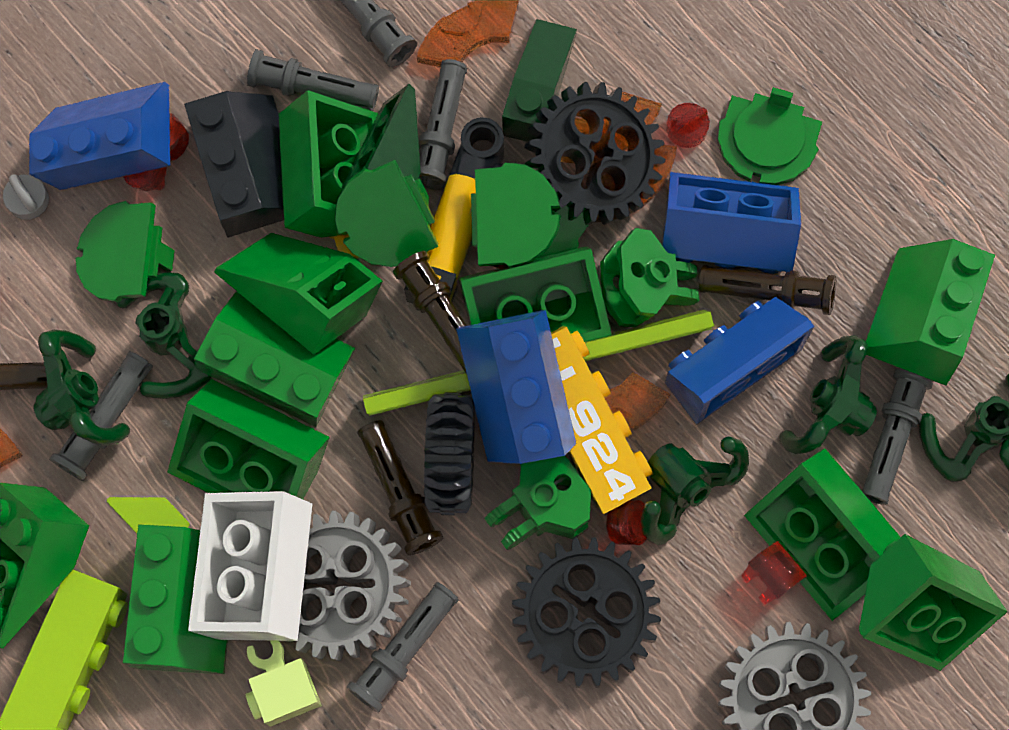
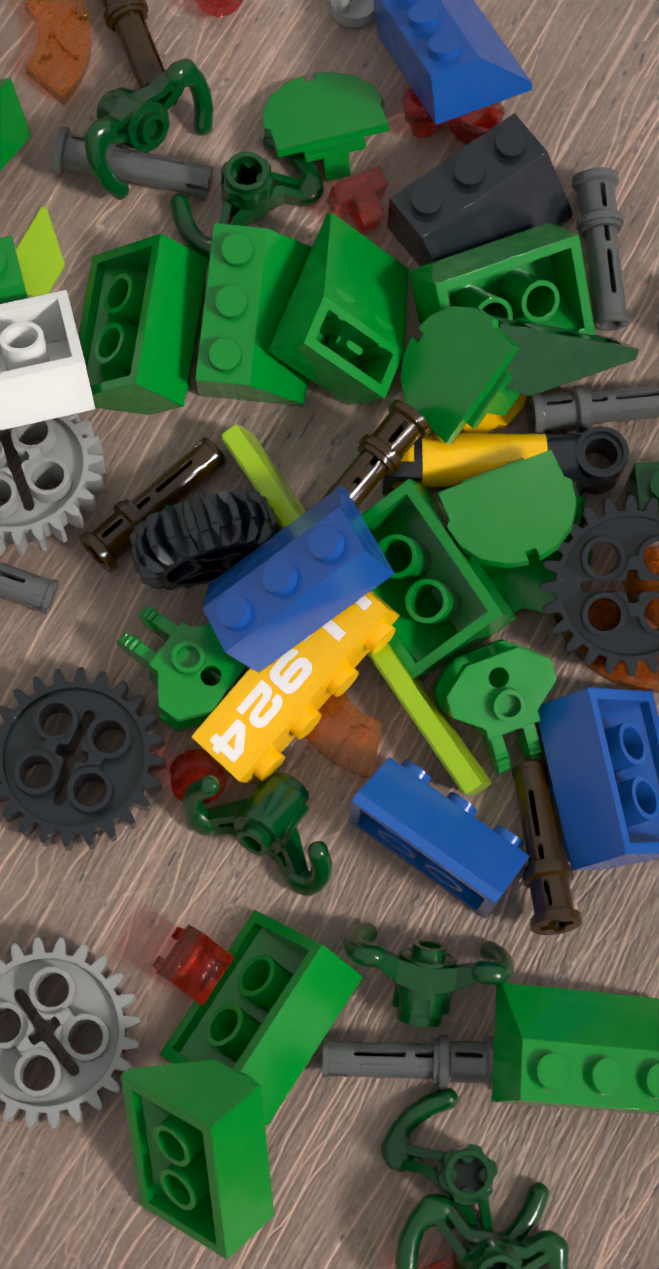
camera: 65 degrees right, 0 degrees up
none -> clear red tile [327,165,388,235]

